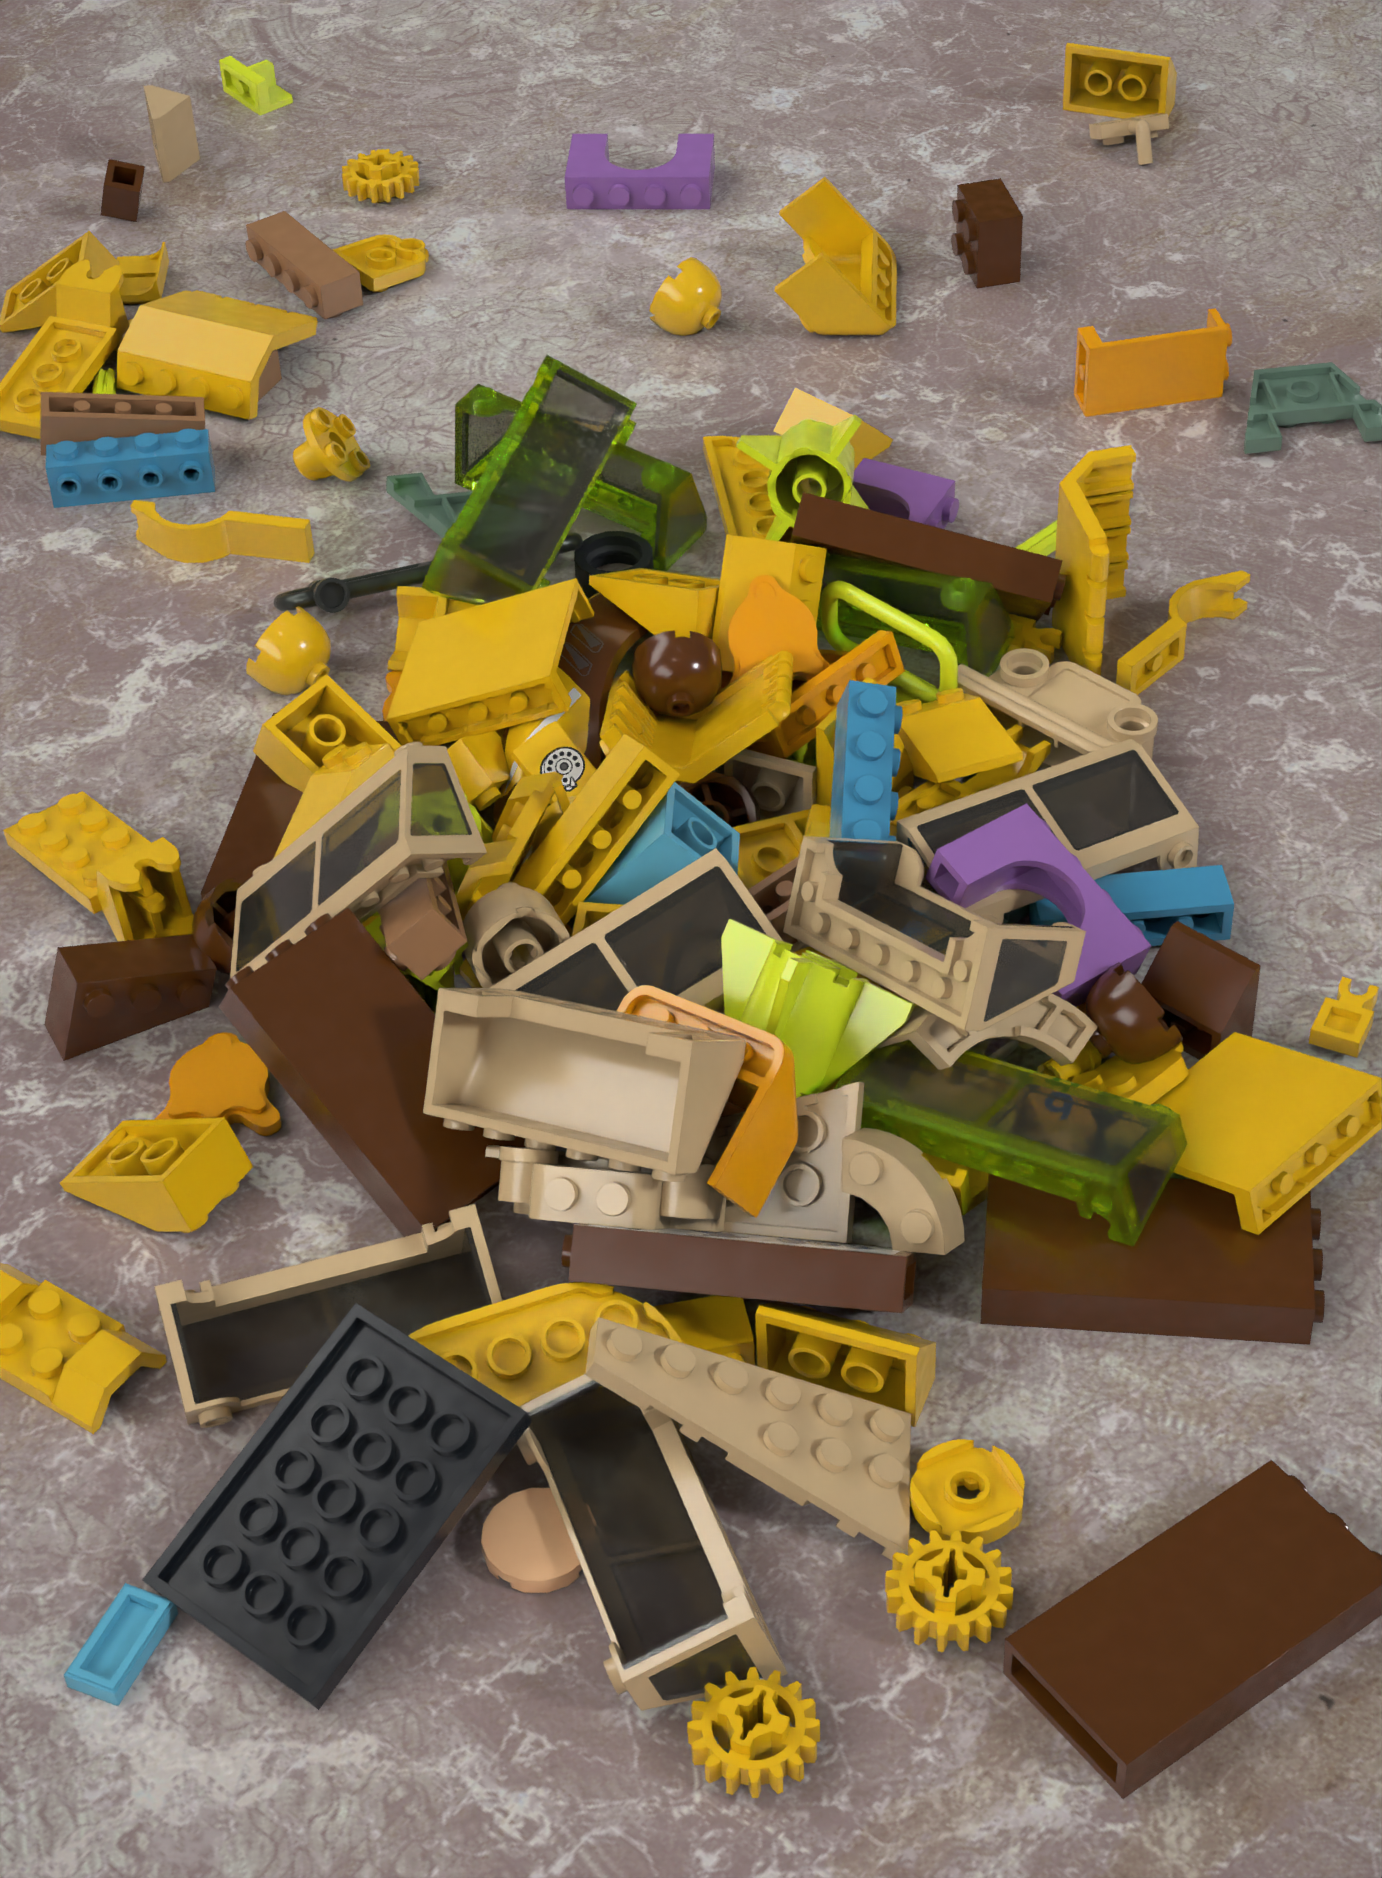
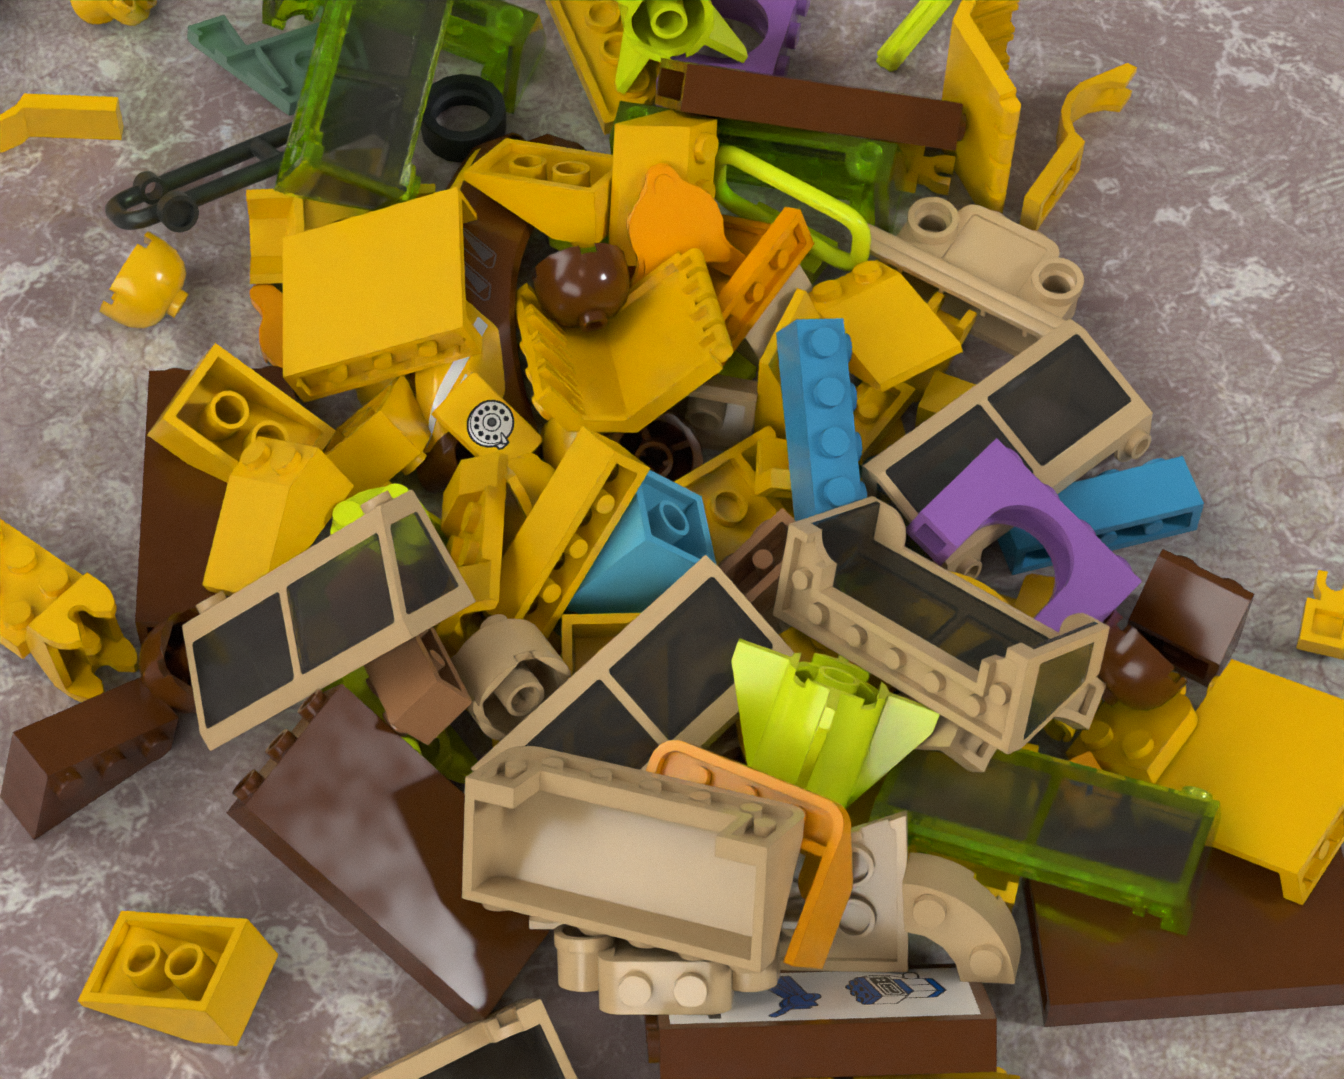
camera: 15 degrees left, 15 degrees up
light orange tile [154,1032,282,1136] -> none

